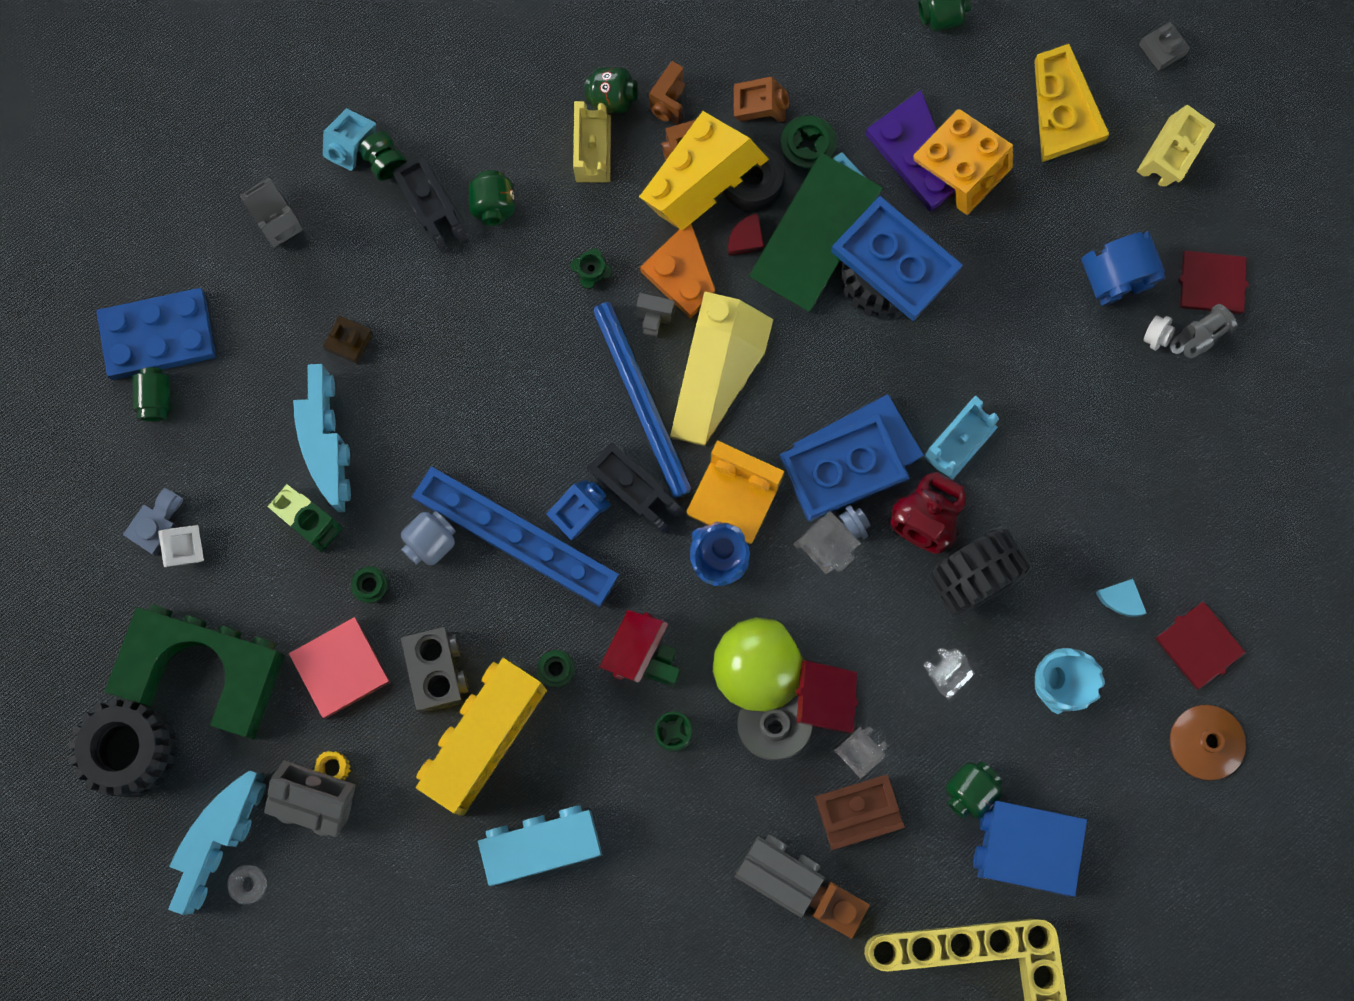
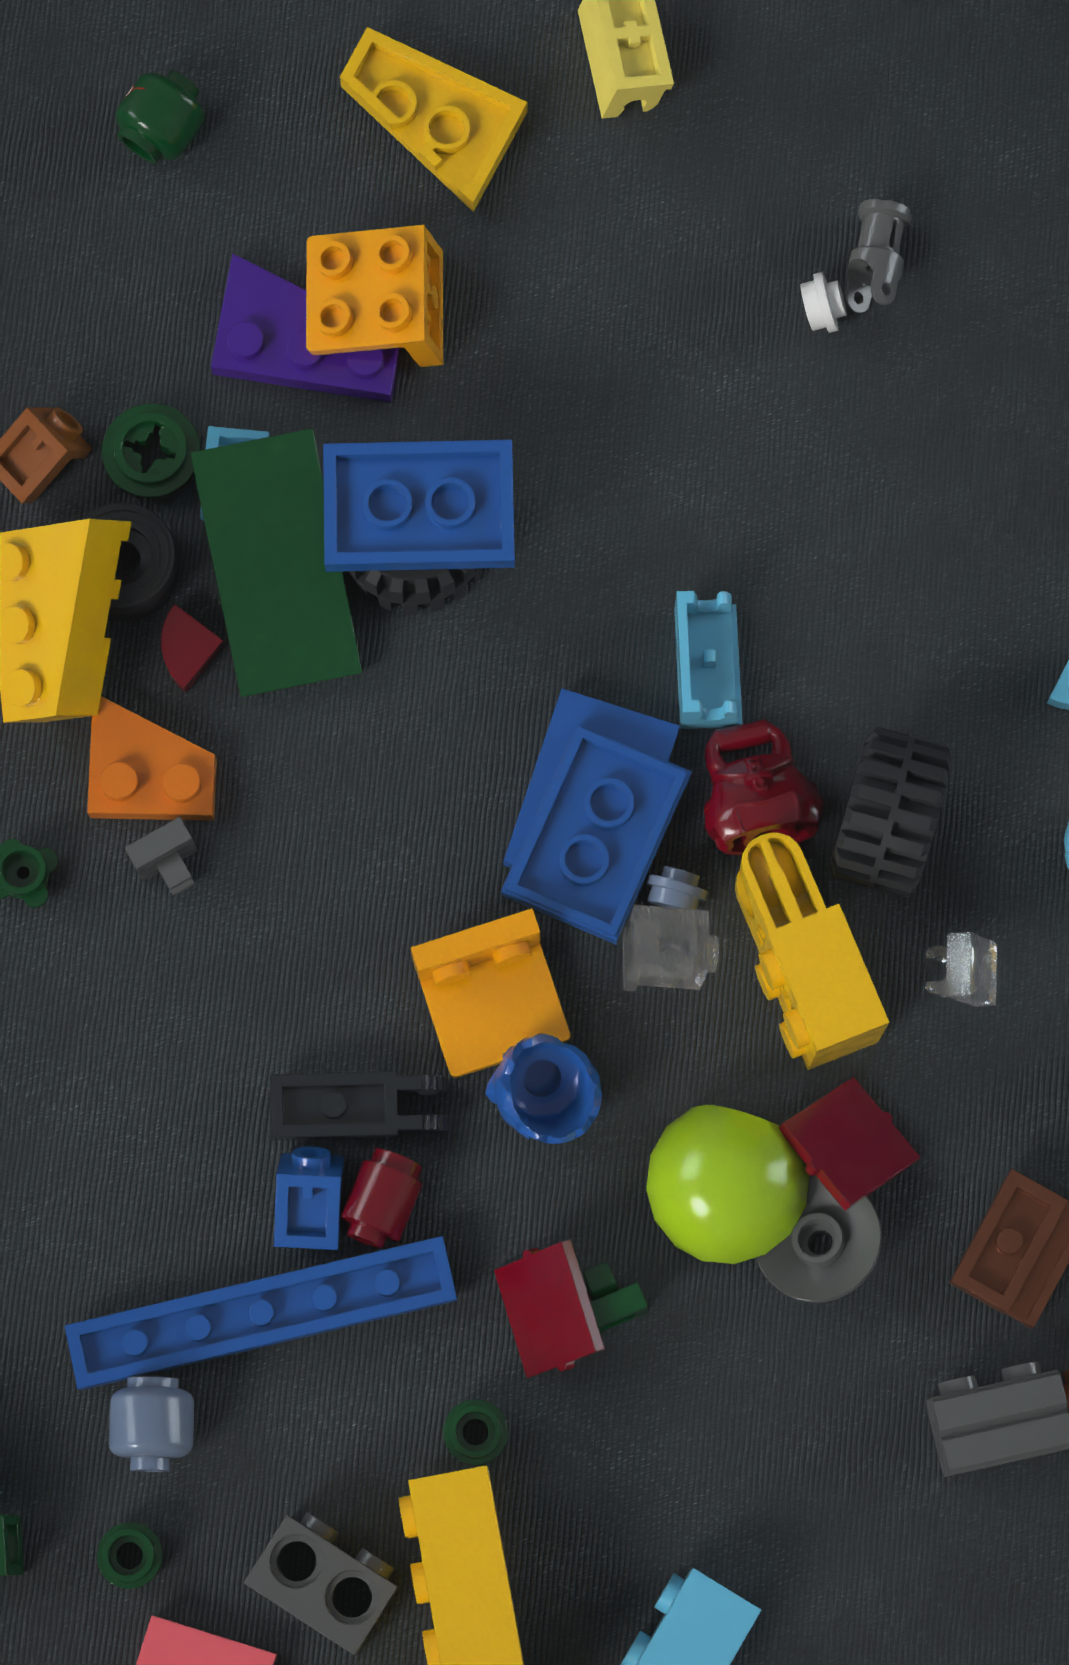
camera: 45 degrees left, 0 degrees up
blue axle [594,302,691,498] -> none
dark green wheel [654,712,692,752] -> none
light yellow wedge [670,292,773,446] -> none
clear tile [835,727,887,779] -> none
blue brick [1081,231,1166,306] -> none
dark red piece [1178,251,1249,314] -> none
none -> dark red brick [340,1148,423,1249]
none -> yellow brick [735,833,890,1070]

